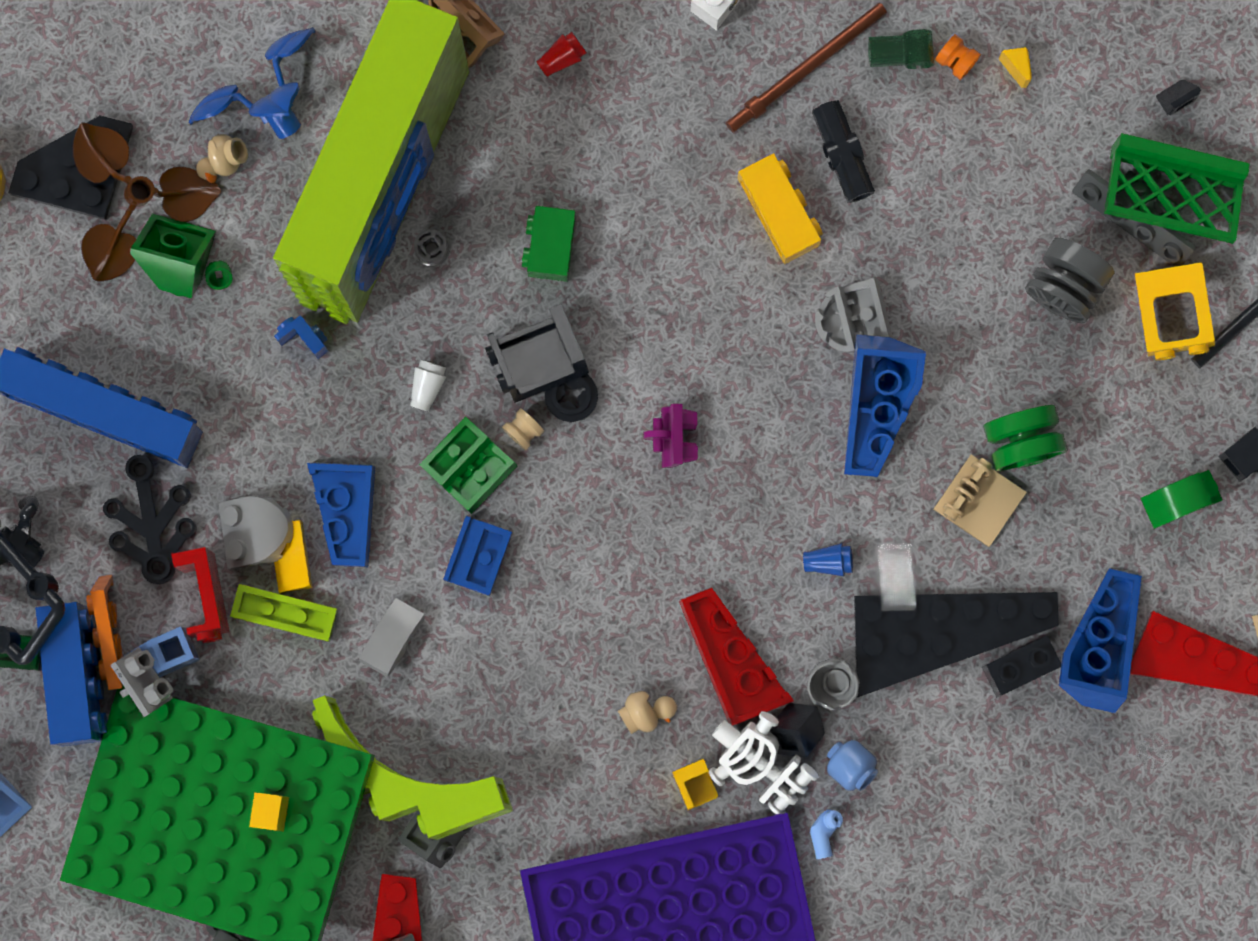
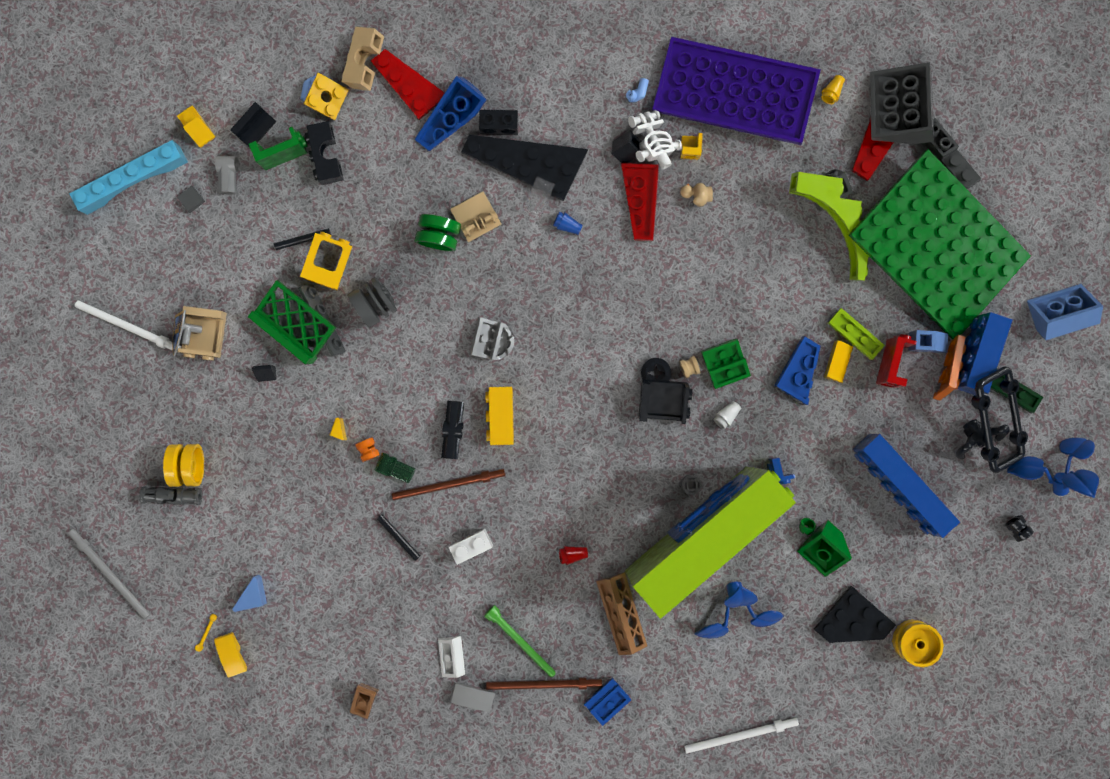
camera: 155 degrees left, 5 degrees up
reddish brown plant [73,122,221,282] -> none
black plant [103,455,197,585] -> none
light grey hips [110,647,173,717] -> none
tan animal [196,134,248,183] -> none
light grey slope [219,496,293,569] -> none
yellow slope [249,792,289,832] -> none
light grey slope [359,598,424,677] -> none
blue plate [443,516,512,597] -> none
green brick [522,206,576,282] -> none
magenta hips [643,403,698,468] -> none
light grey hair [807,658,860,711] -> none
medium blue head [827,740,878,791] -> none
blue wedge [844,335,926,477] -> none
green brick [1140,470,1223,529] -> none

